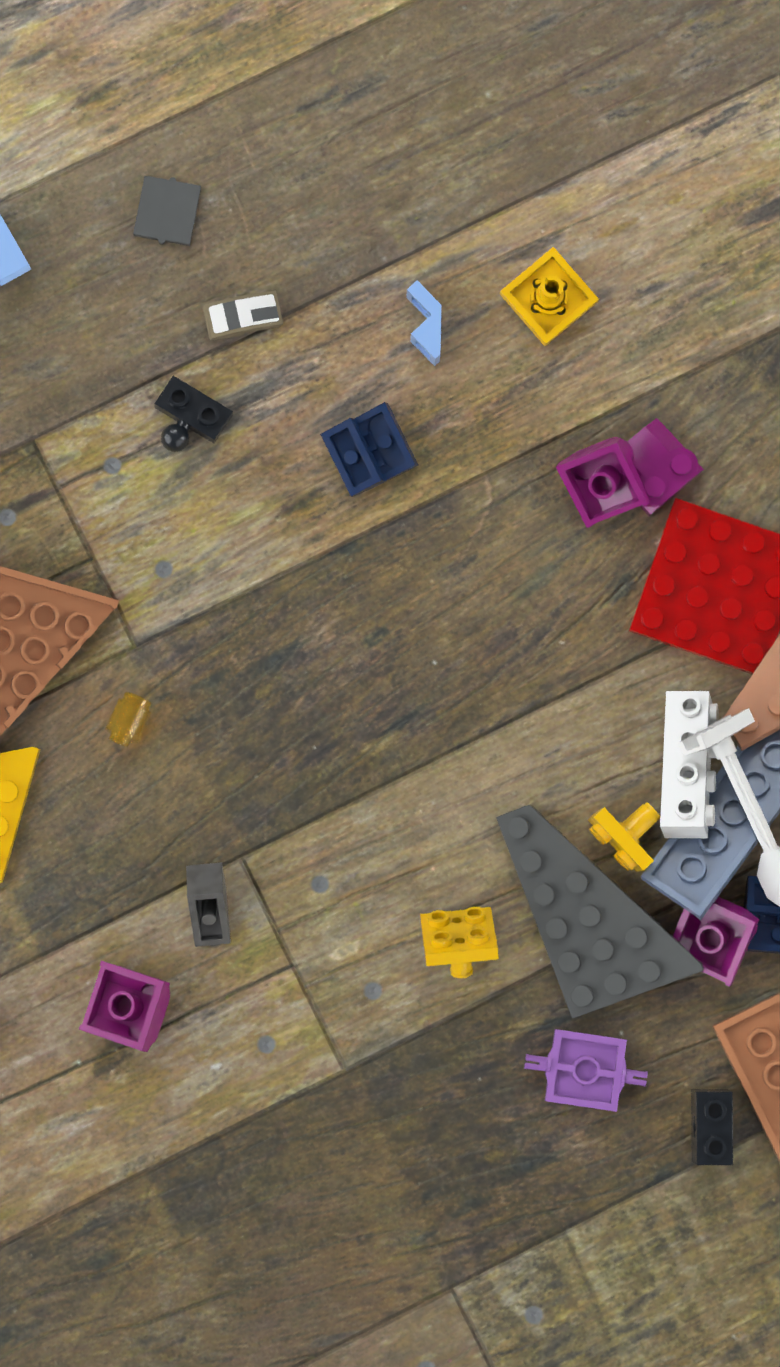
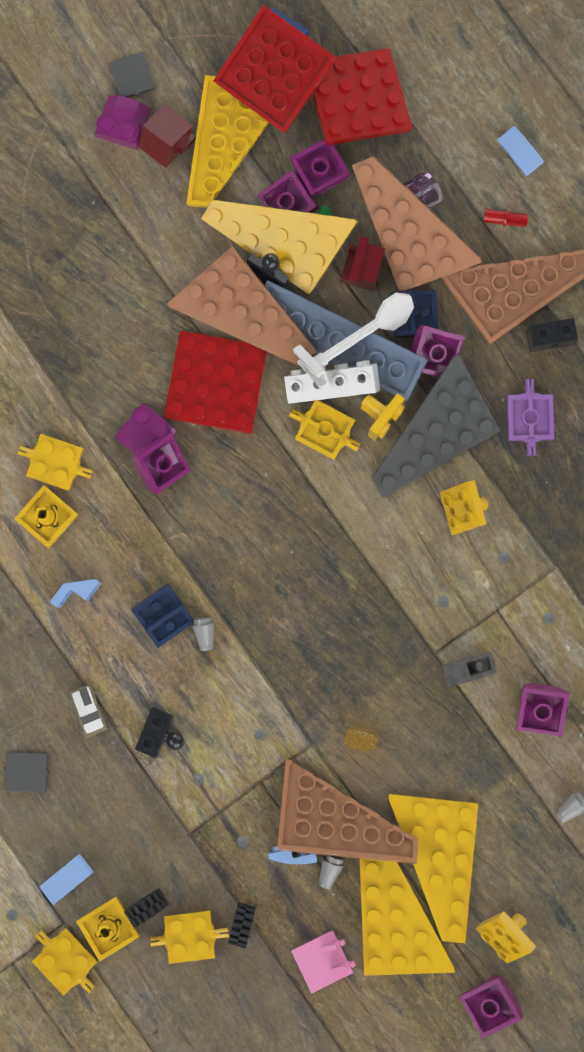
camera: 90 degrees left, 0 degrees up
none -> yellow plate [18,434,93,491]
none -> light grey cone [192,617,215,651]
none -> yellow plate [289,400,361,460]

